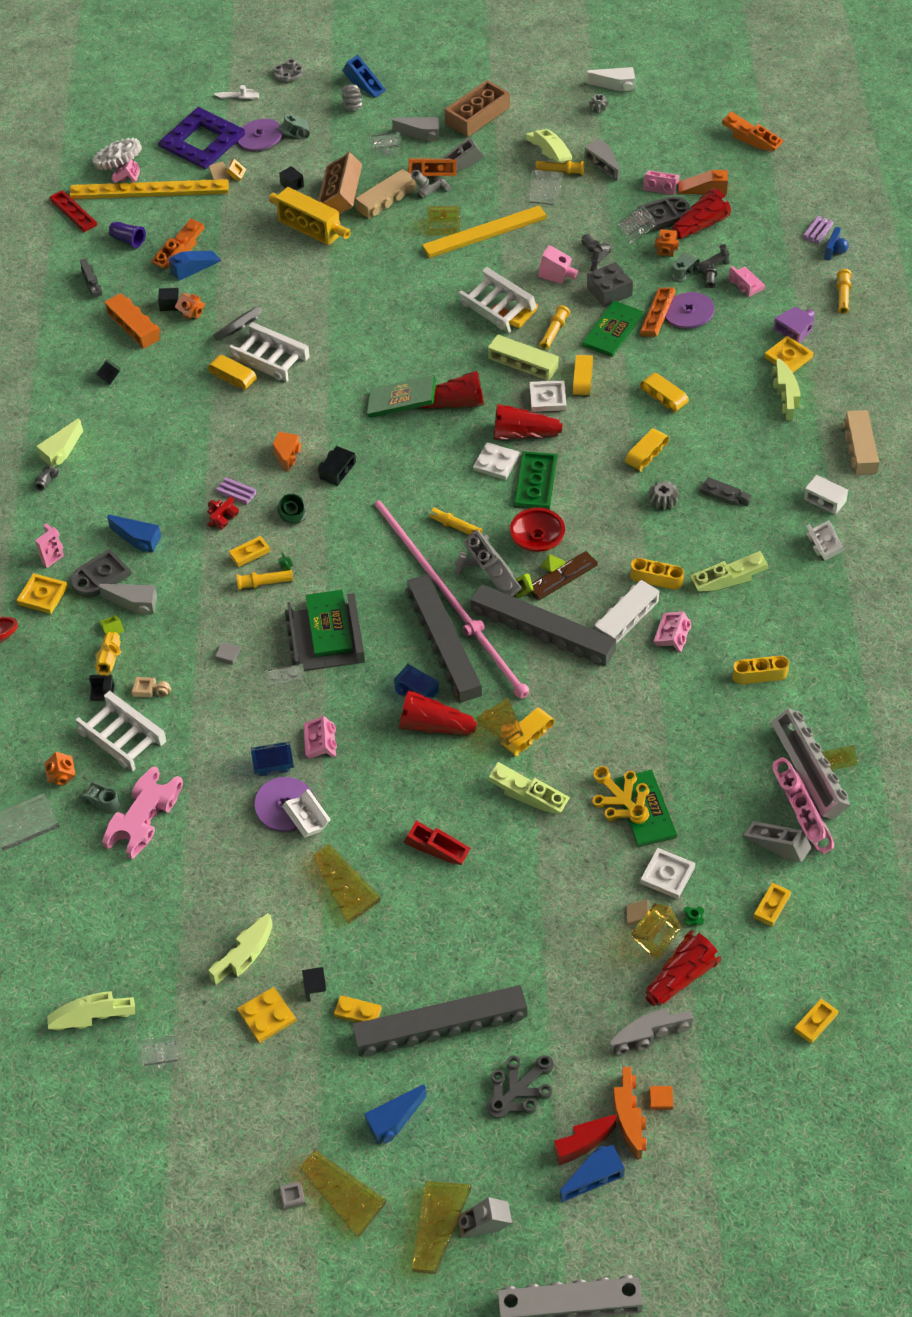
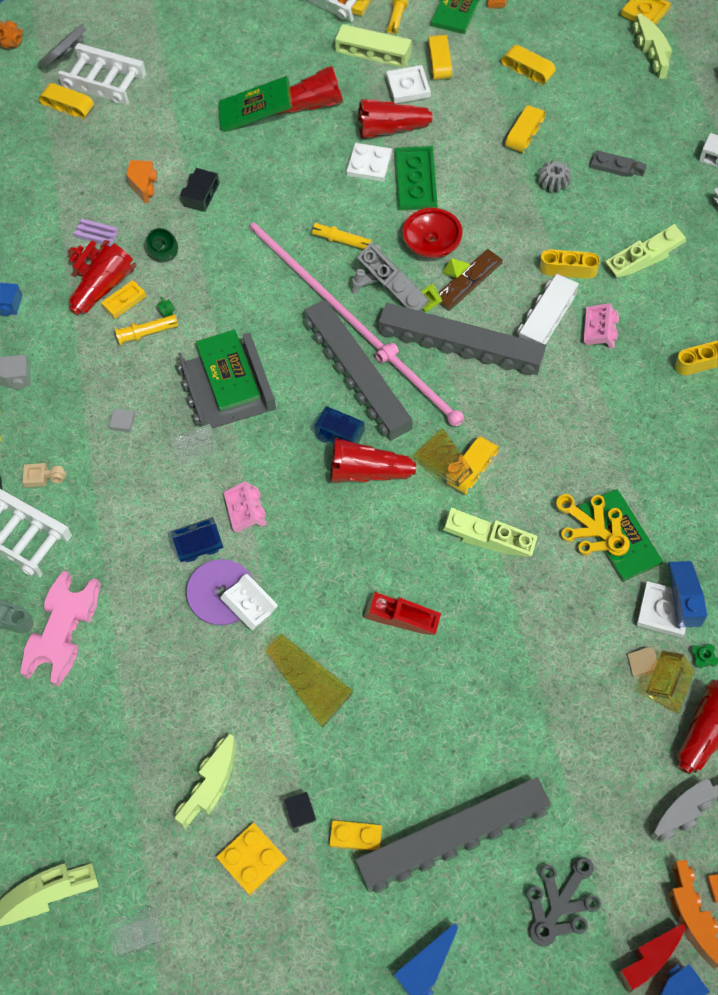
camera: 10 degrees left, 10 degrees up
none -> red cone [68,240,137,316]
none -> blue slope [668,561,707,628]

